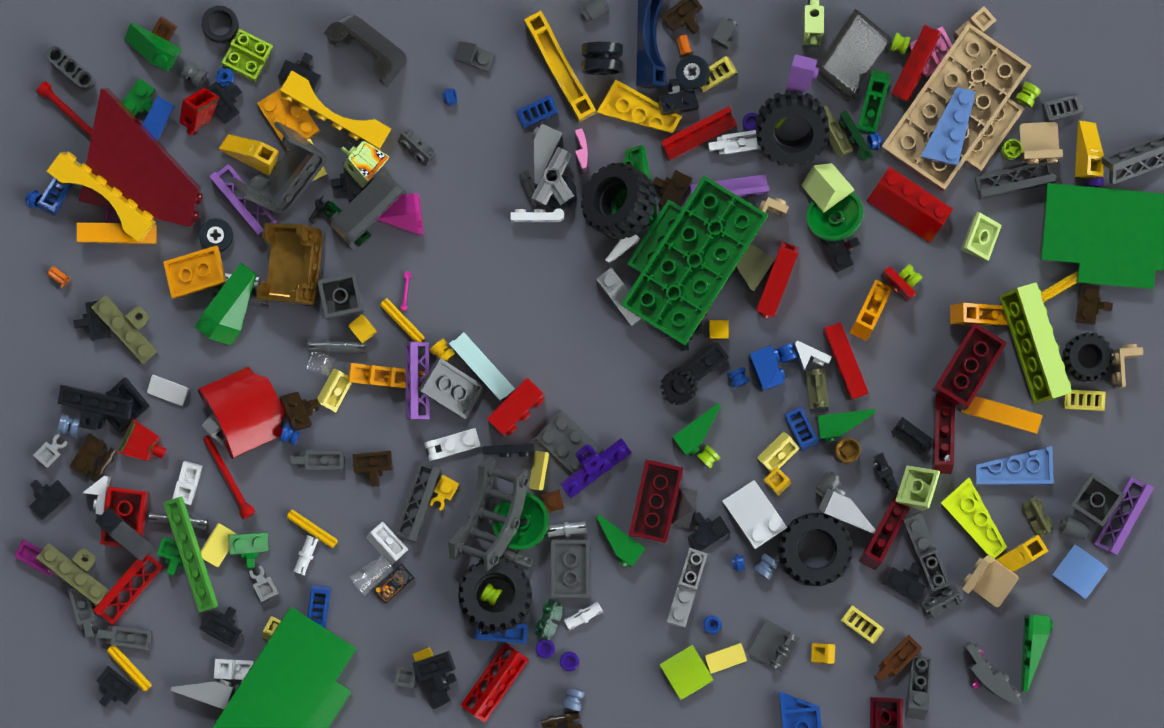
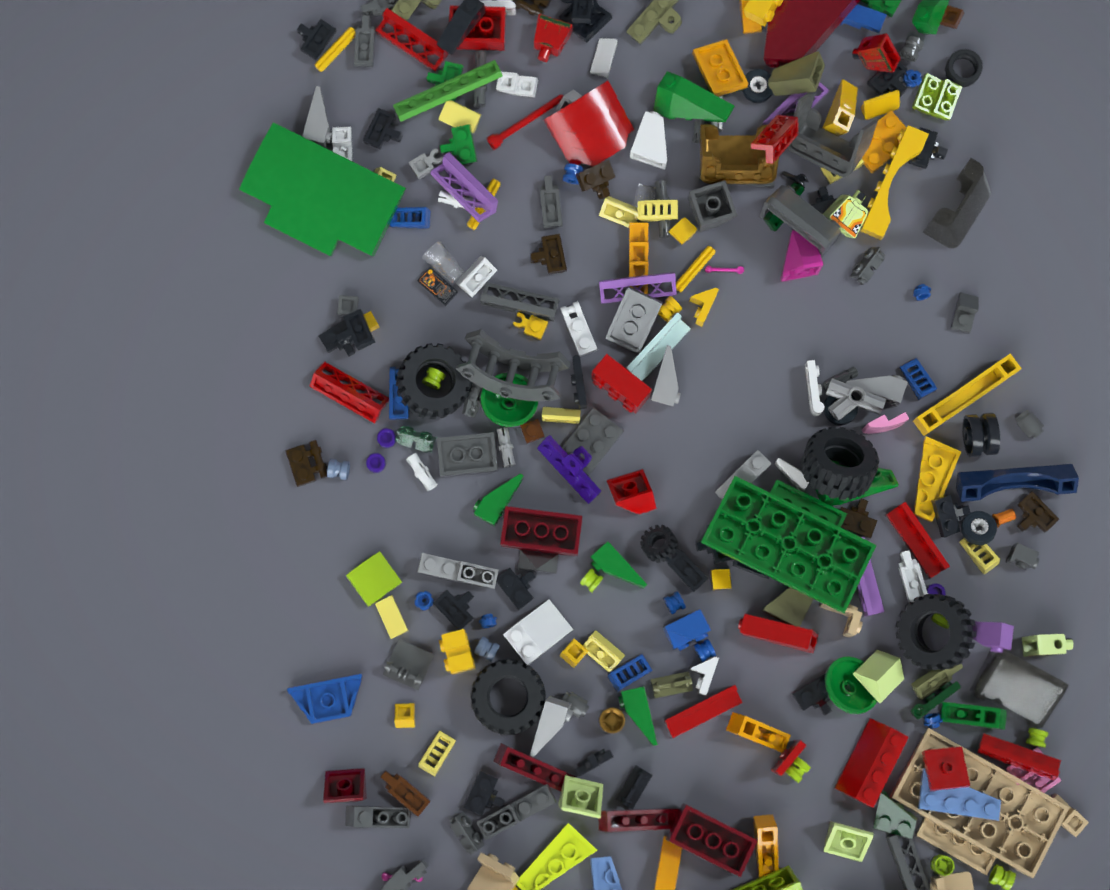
camera: 85 degrees right, 5 degrees down
none -> medium lavender fence [430,152,498,222]
none -> black hinge [433,590,474,630]
none -> yellow brick [439,629,476,675]
none -> red slope [607,469,657,514]
none -> white slope [630,111,667,170]
none -> light yellow slope [638,200,678,222]
none -> light grey slope [651,345,681,407]
none -> yellow slope [689,288,719,327]
none -> red fence [751,115,798,164]
none -> olive slope [768,52,825,96]
none -> yellow slope [860,90,900,120]
none -> wing [873,791,917,839]
none -> red plate [922,746,970,791]

